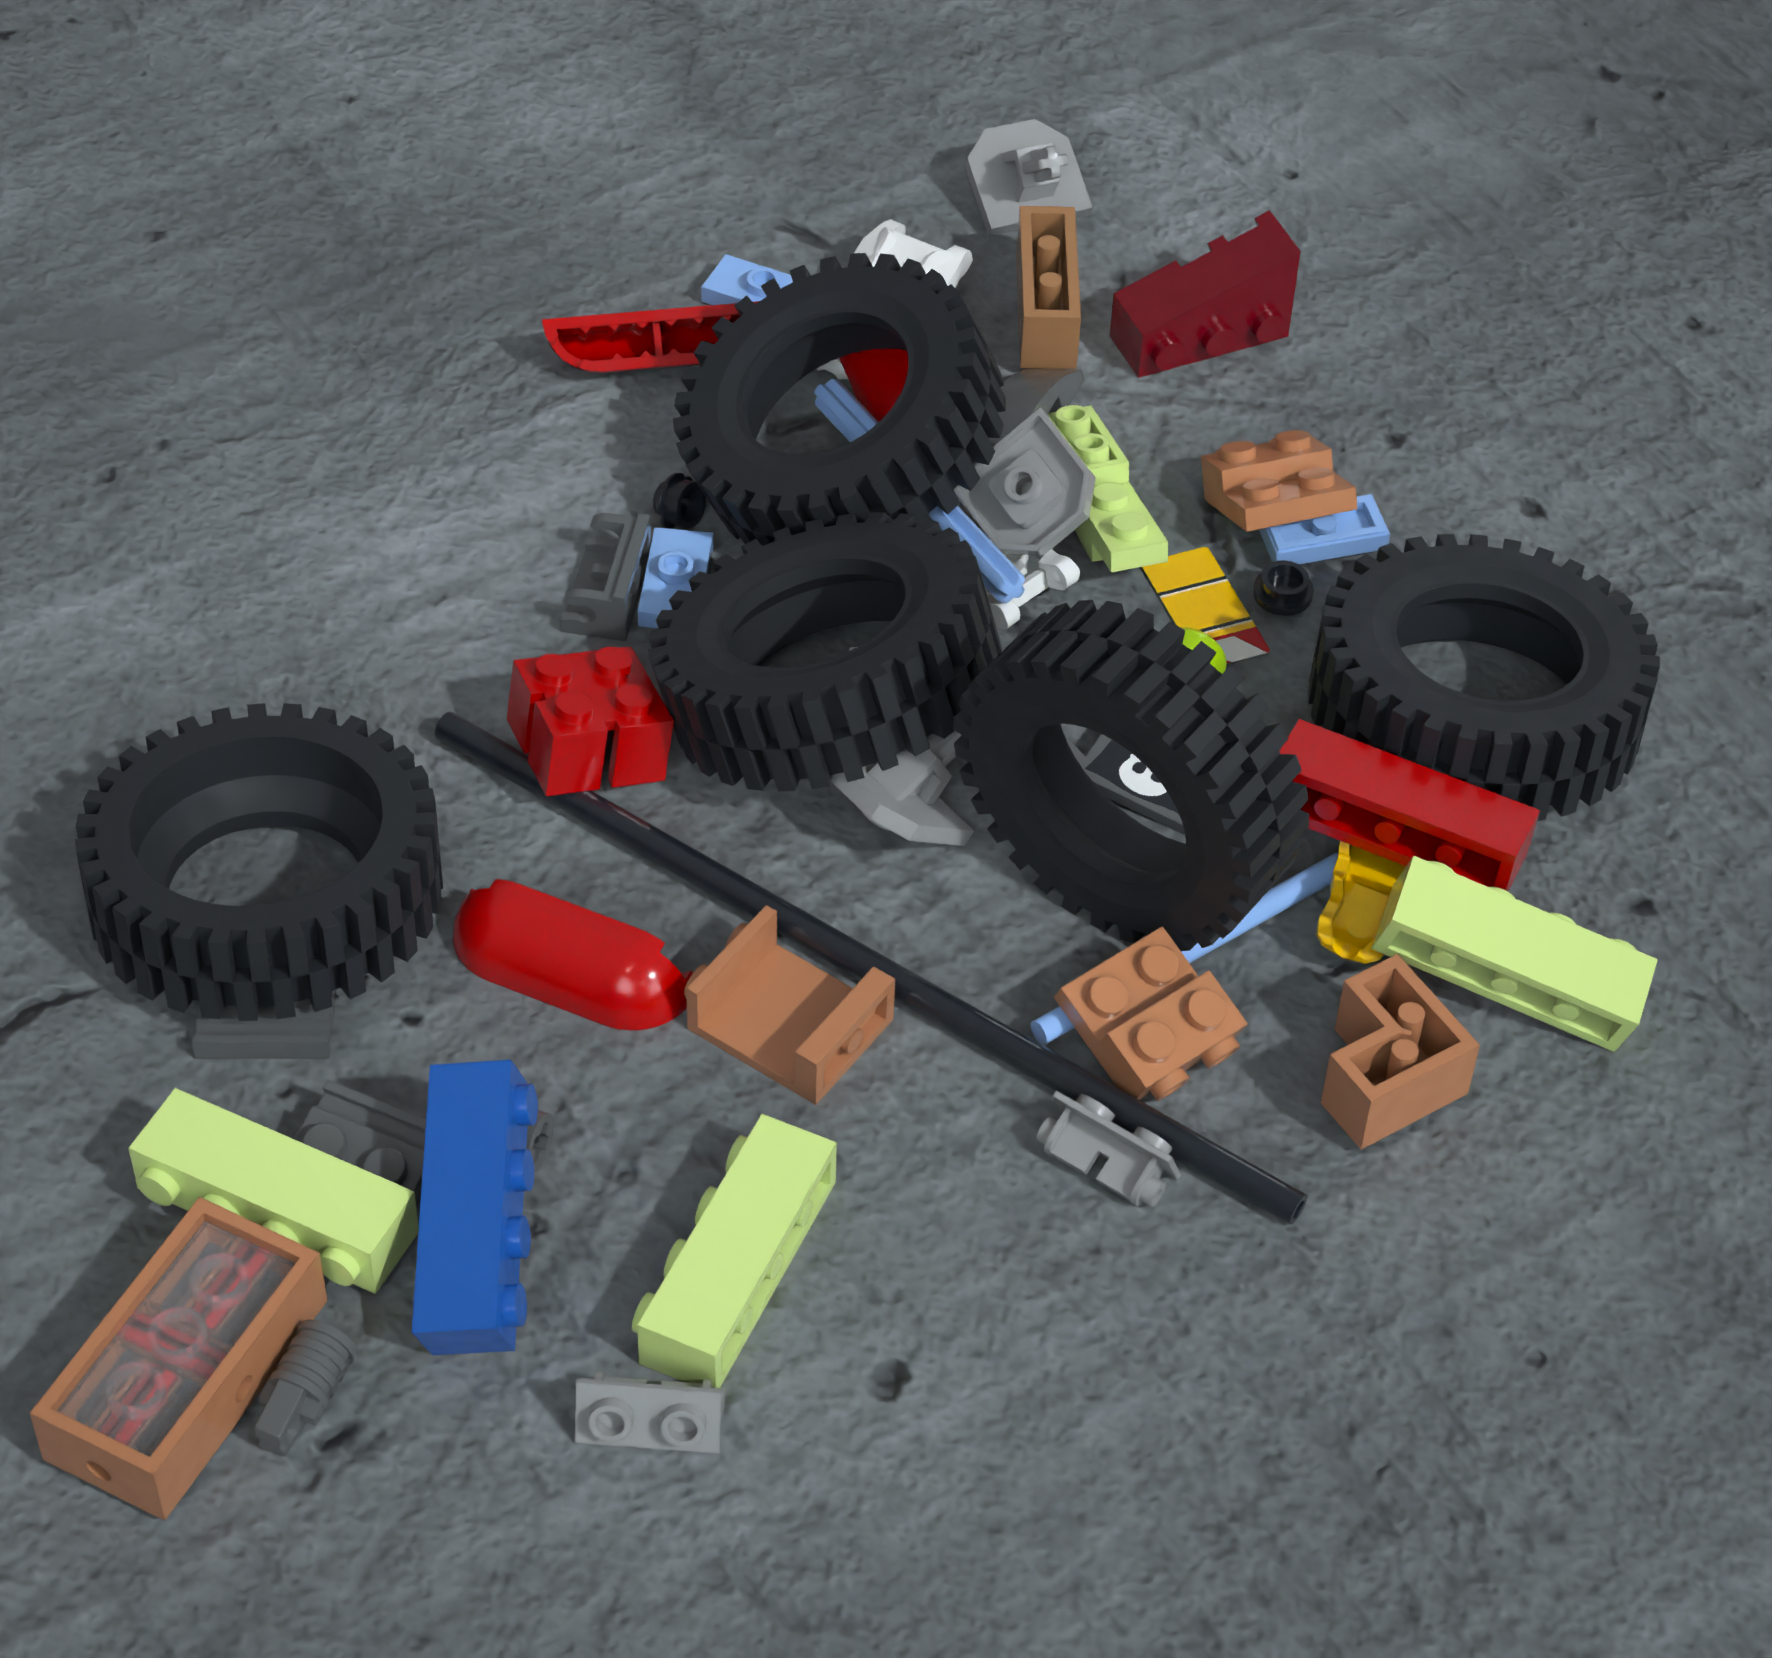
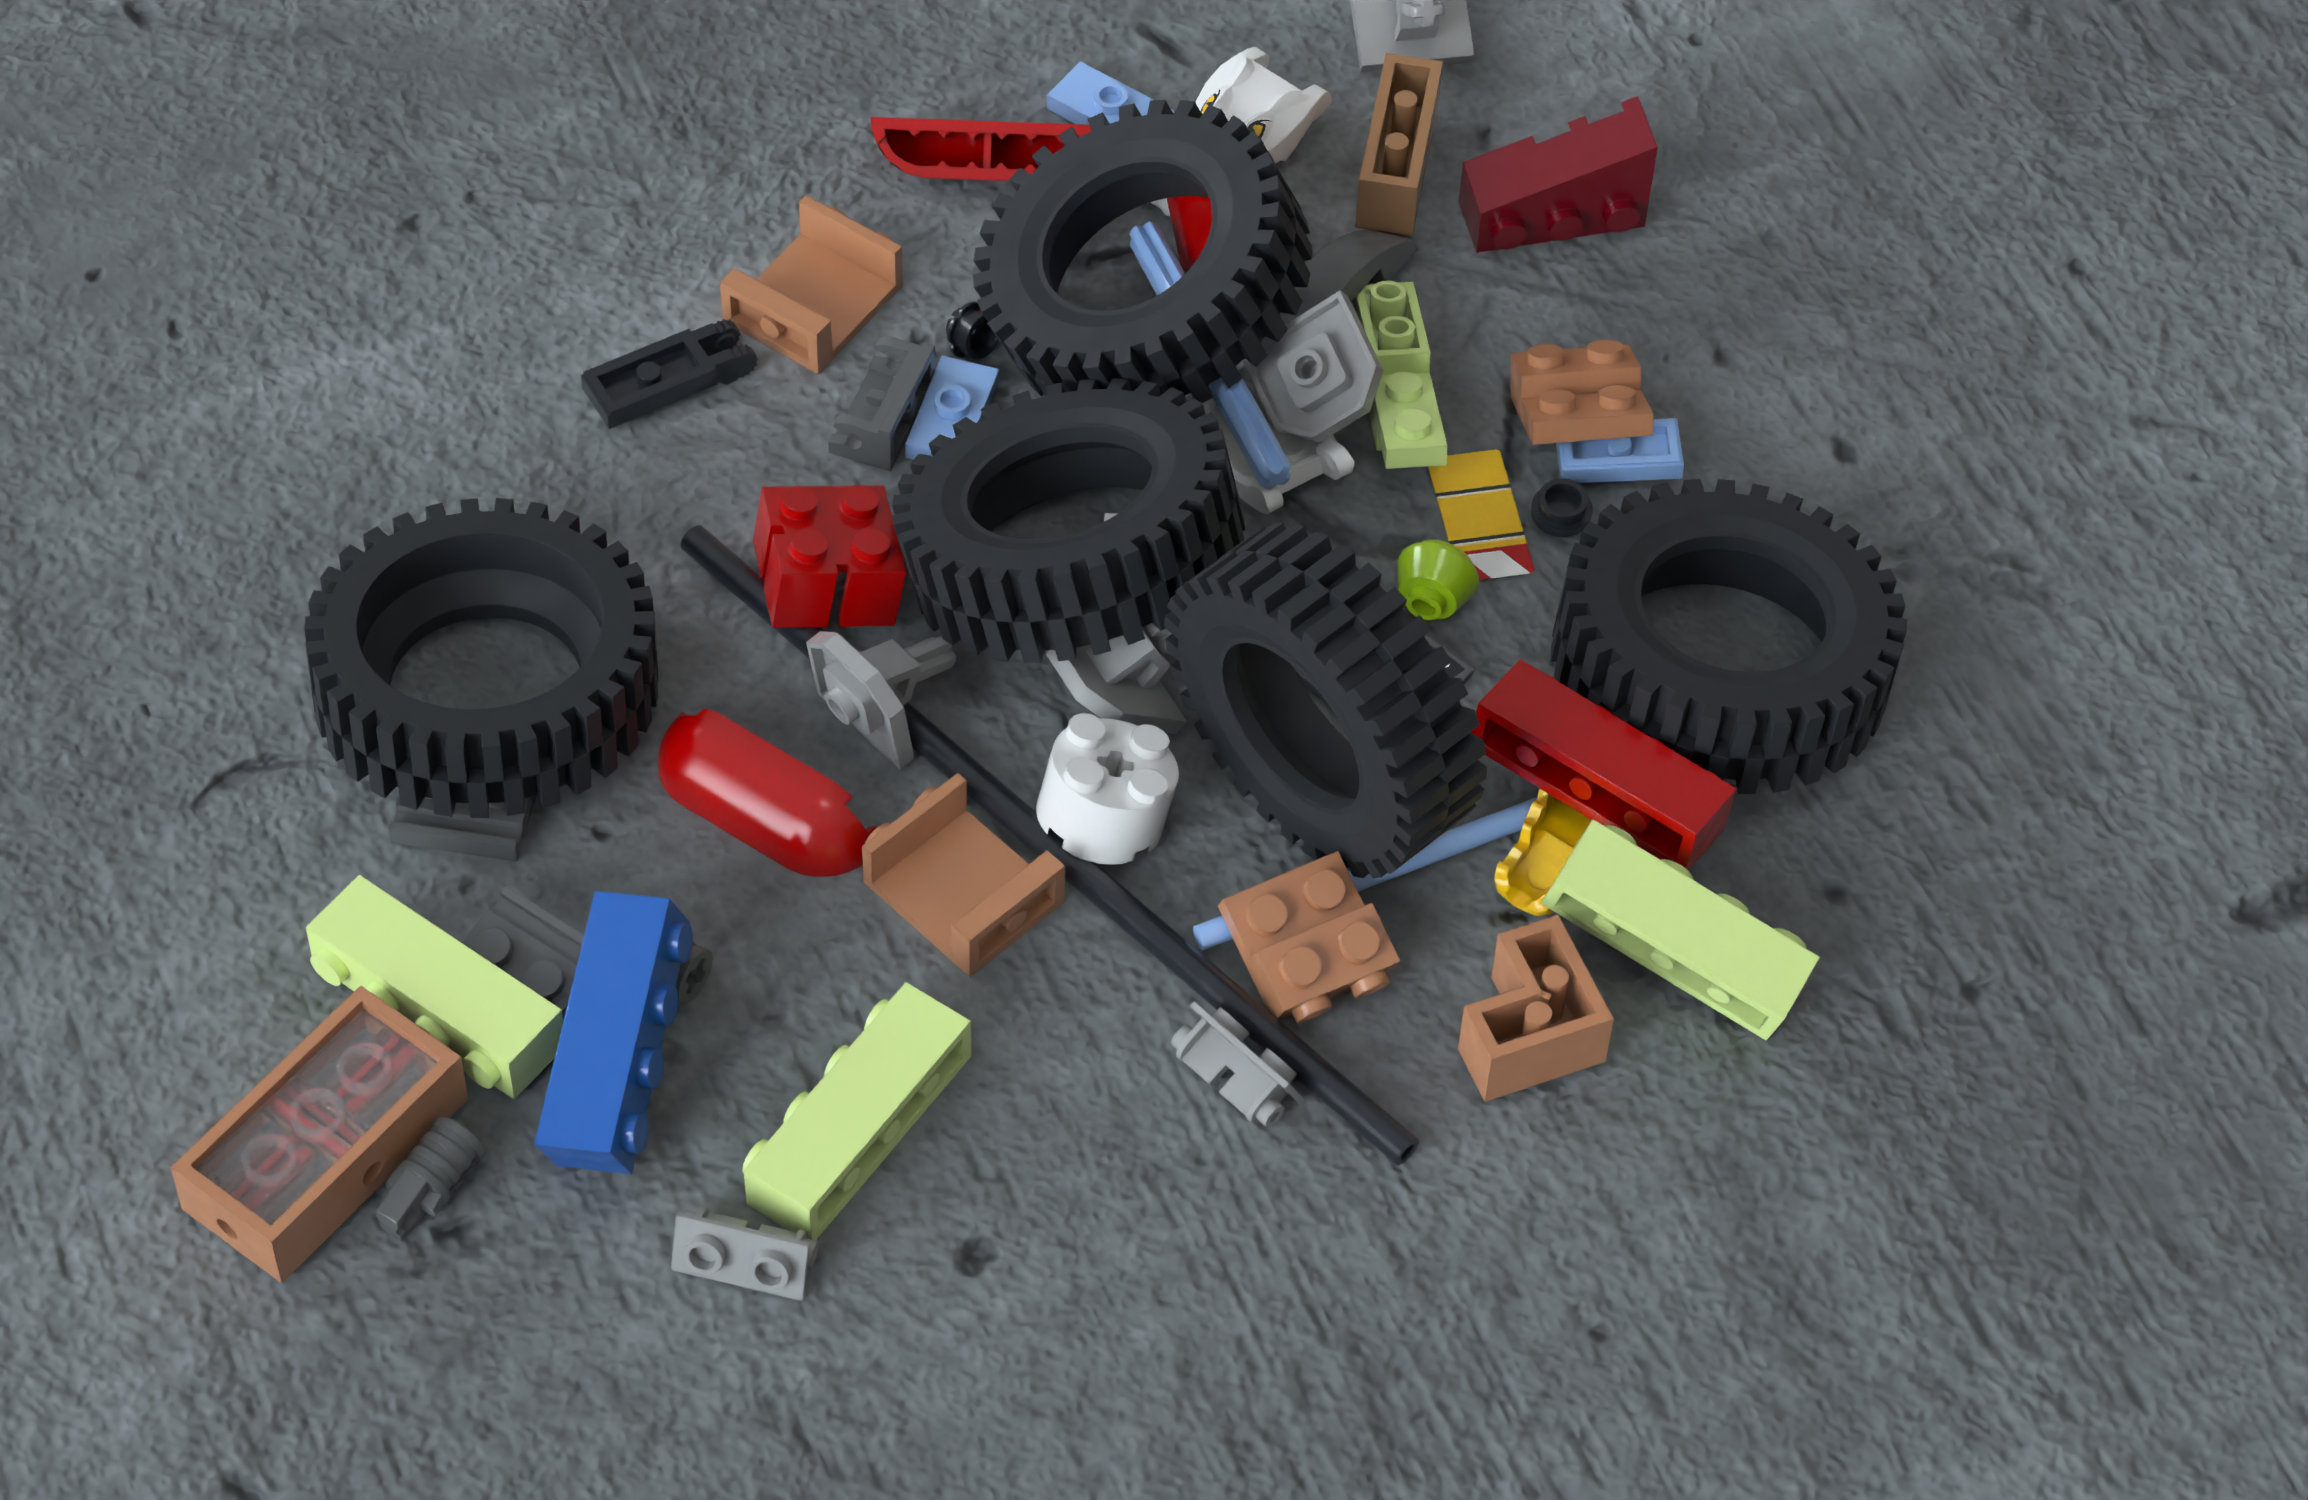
camera: 10 degrees right, 5 degrees up
none -> black hinge [581,319,758,429]
none -> nougat panel [720,195,903,375]
none -> light grey piece [806,631,956,770]
none -> white brick [1036,713,1179,865]

